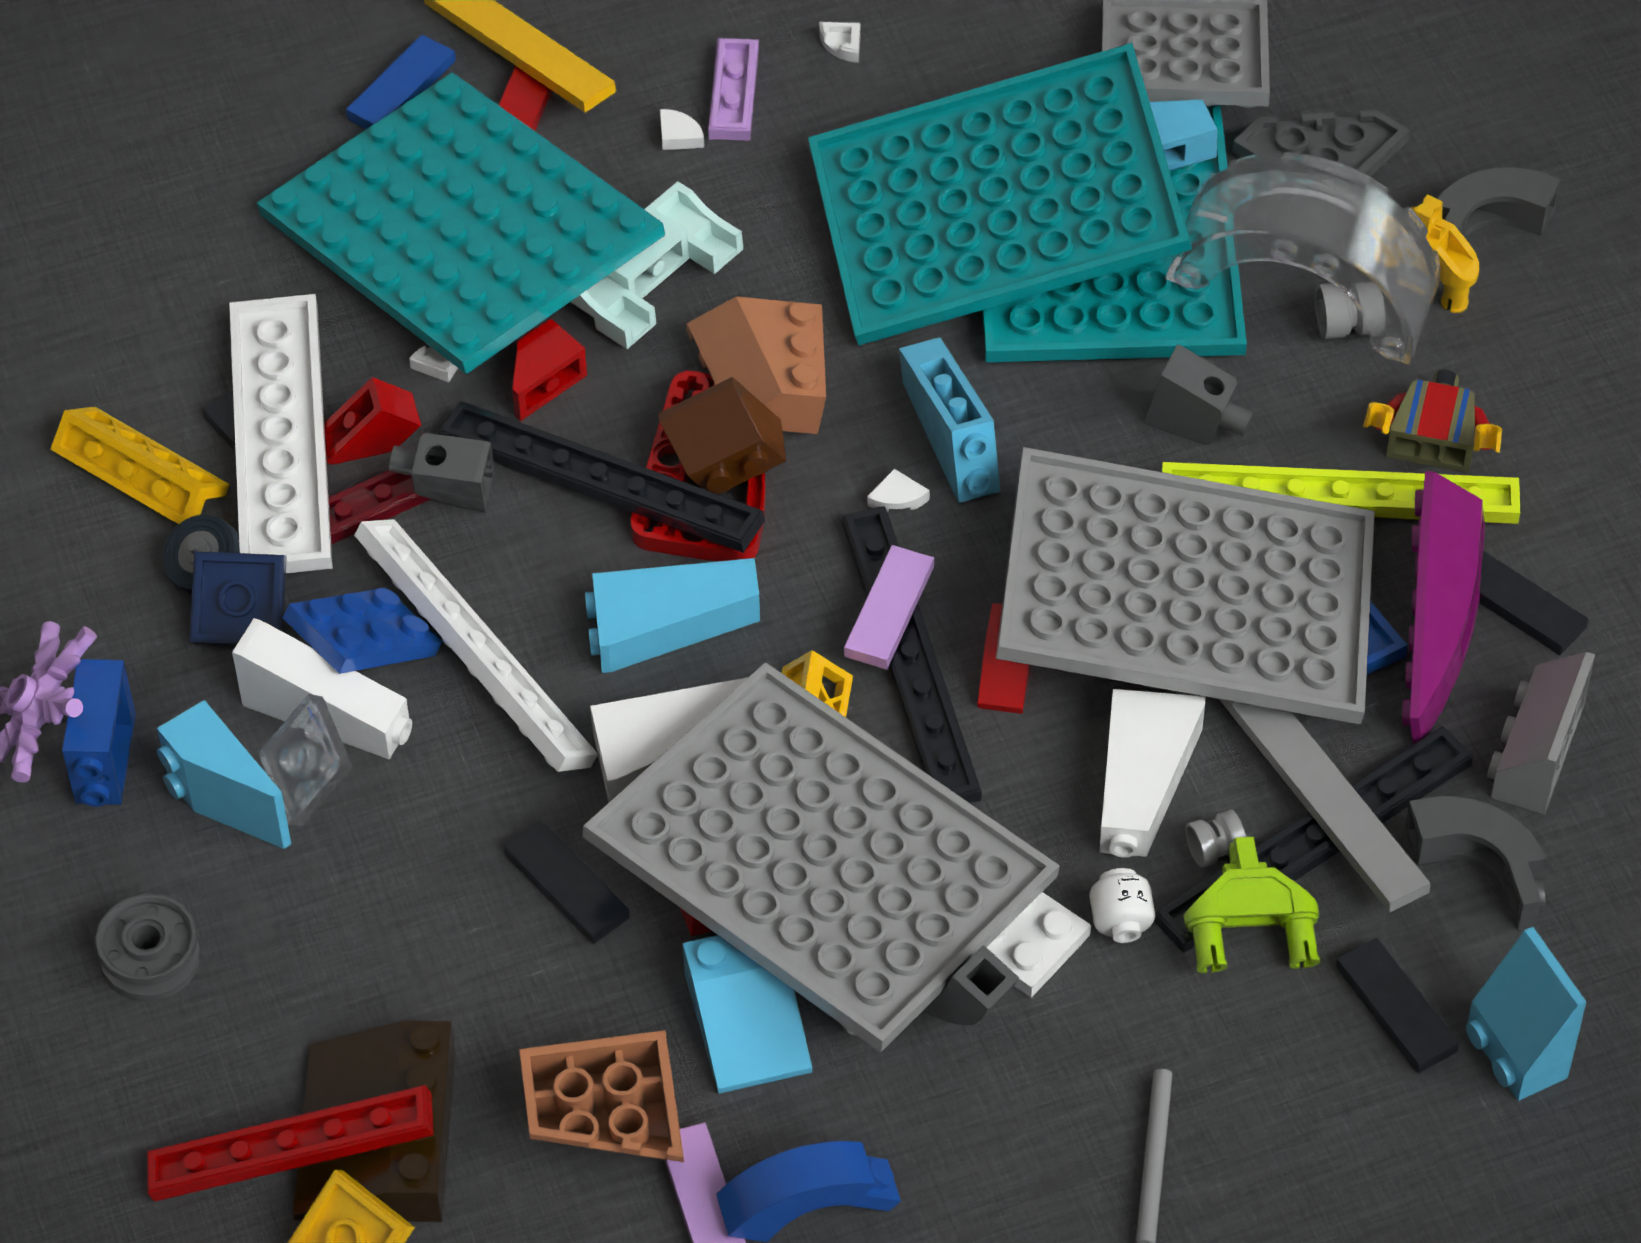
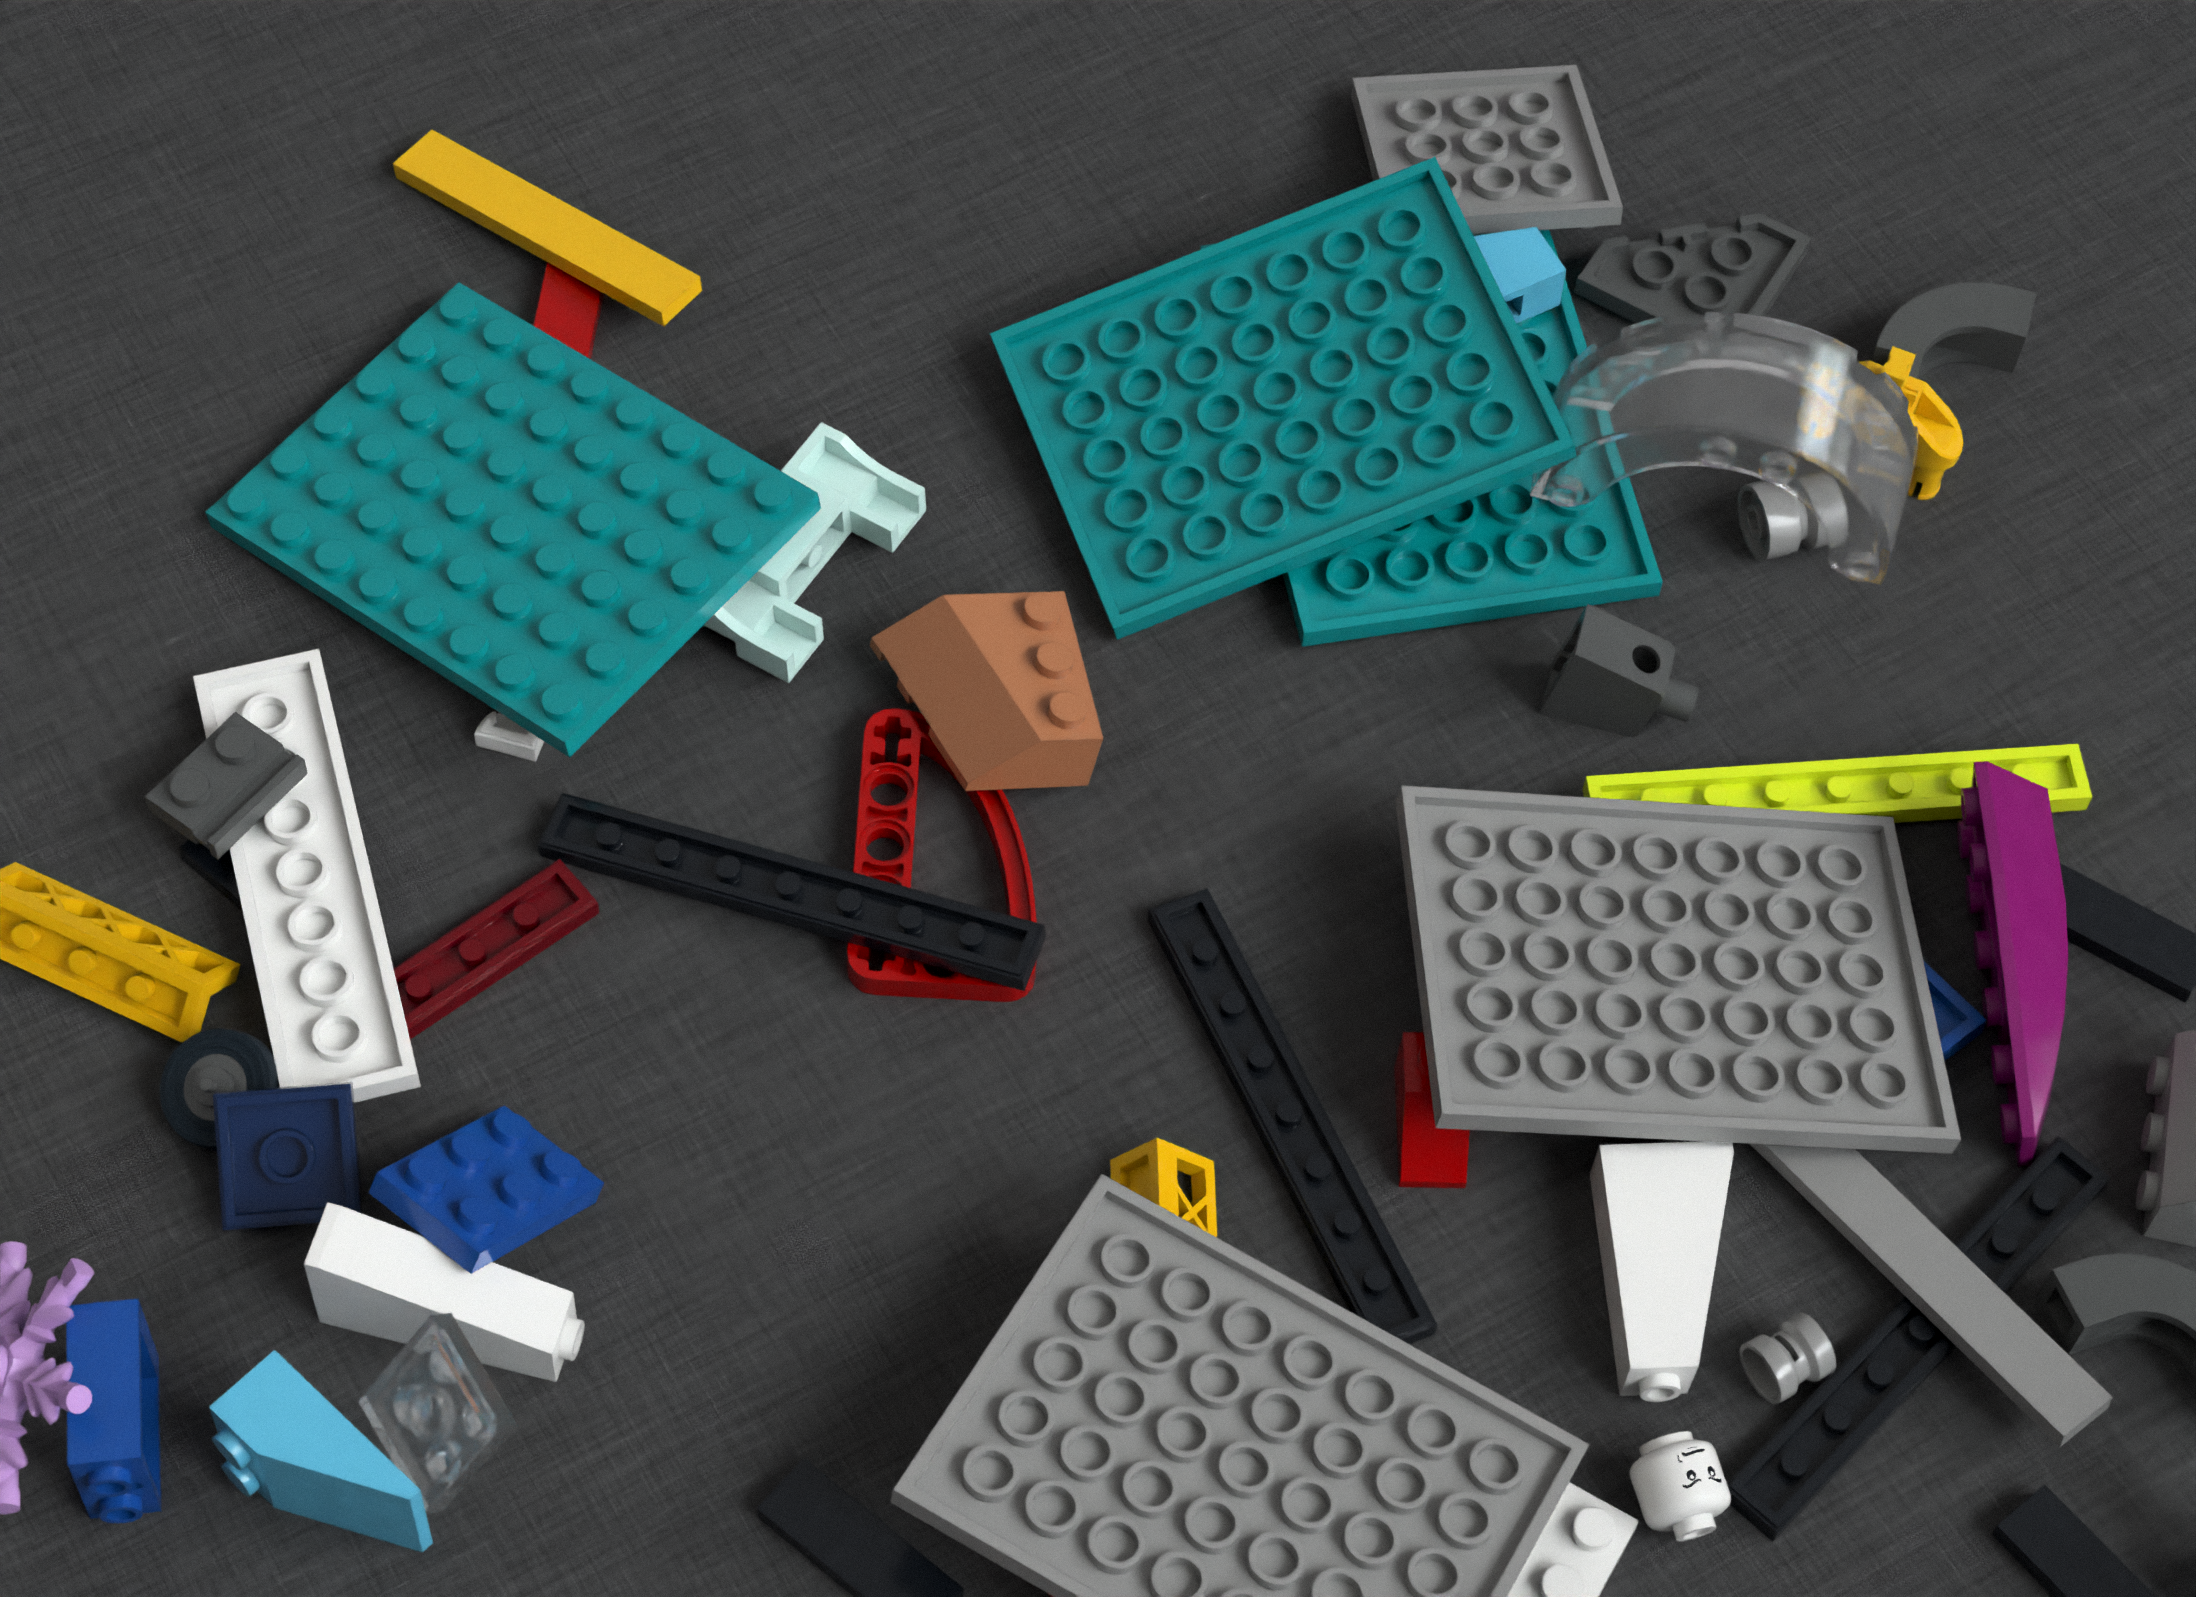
camera: 15 degrees left, 5 degrees up
red slope [324,377,421,465] -> none
blue tile [346,34,456,129] -> none
white plate [354,519,598,772] -> none
dark grey torso [389,433,495,512] -> none
red slope [512,319,587,421] -> none
medium azure slope [585,558,760,673] -> none
white slope [590,677,748,803] -> none
reddish brown slope [658,377,786,494] -> none
white tile [660,109,704,150] -> none
lavender tile [709,38,759,141] -> none
white tile [819,22,860,63] -> none
lavender tile [844,545,934,670] -> none
white tile [867,469,930,512] -> none
medium azure slope [899,337,1001,503] -> none
lime connector [1183,837,1320,973] -> none
torso [1363,370,1502,473] -> none
none -> dark grey plate [145,712,308,859]

